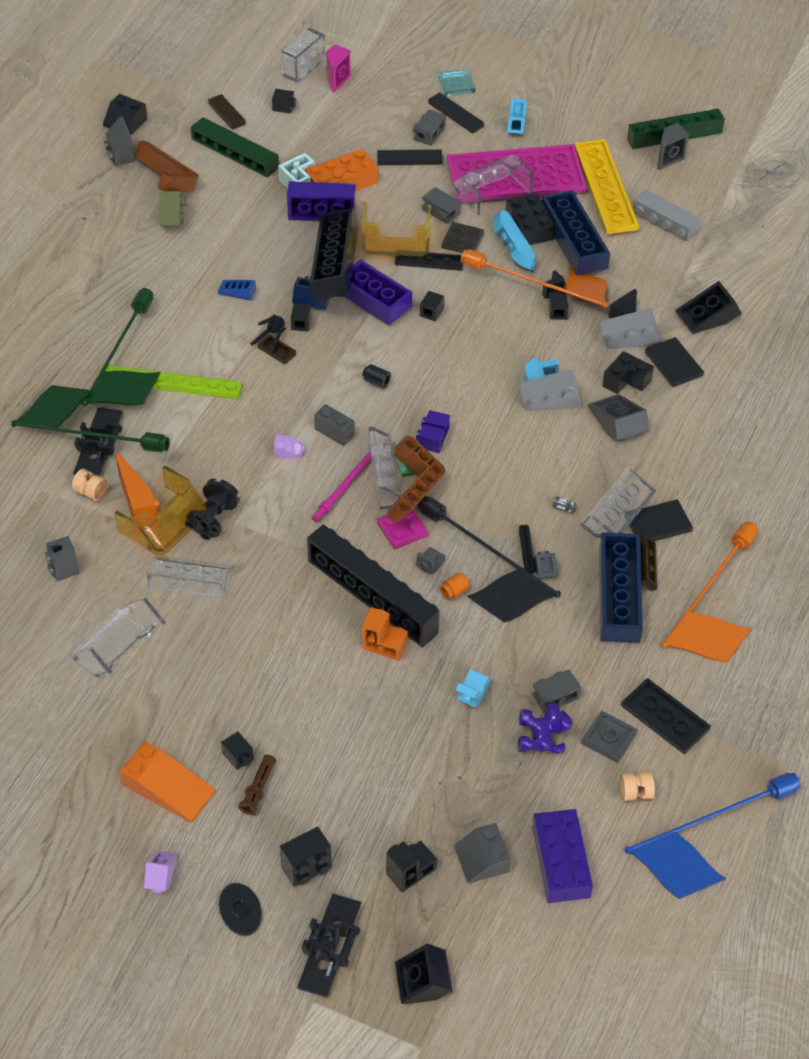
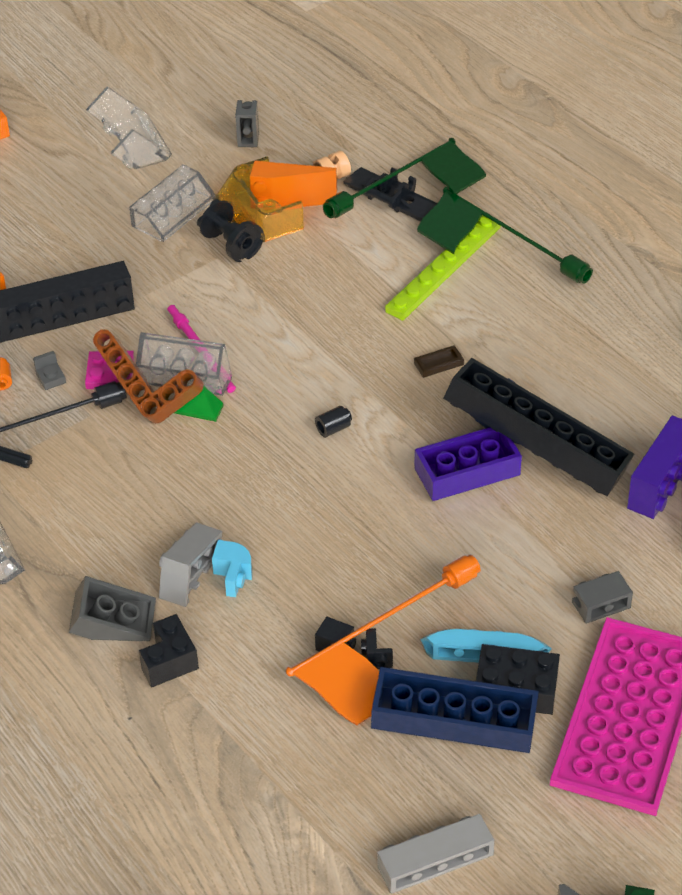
camera: 120 degrees right, 5 degrees down
blue slope [218,280,256,301] -> none
black plant [250,314,286,351] -> none
lavender rock [274,434,305,459] -> none
dark grey brick [314,404,355,446] -> none
clear yellow windscreen [361,202,432,257] -> none
black tile [395,250,463,271] -> none
dark purple piece [416,410,450,453] -> none
black brick [420,291,444,321] -> none
clear smoke plate [442,222,484,253] -> none
clear windscreen [453,155,534,216] -> none
dark grey piece [553,496,576,513] -> none
yellow plate [574,139,639,234] -> none
light grey wedge [600,308,661,348] -> none
black slope [608,289,637,318] -> none
black tile [645,337,704,387] -> none
black slope [675,281,742,334] -> none

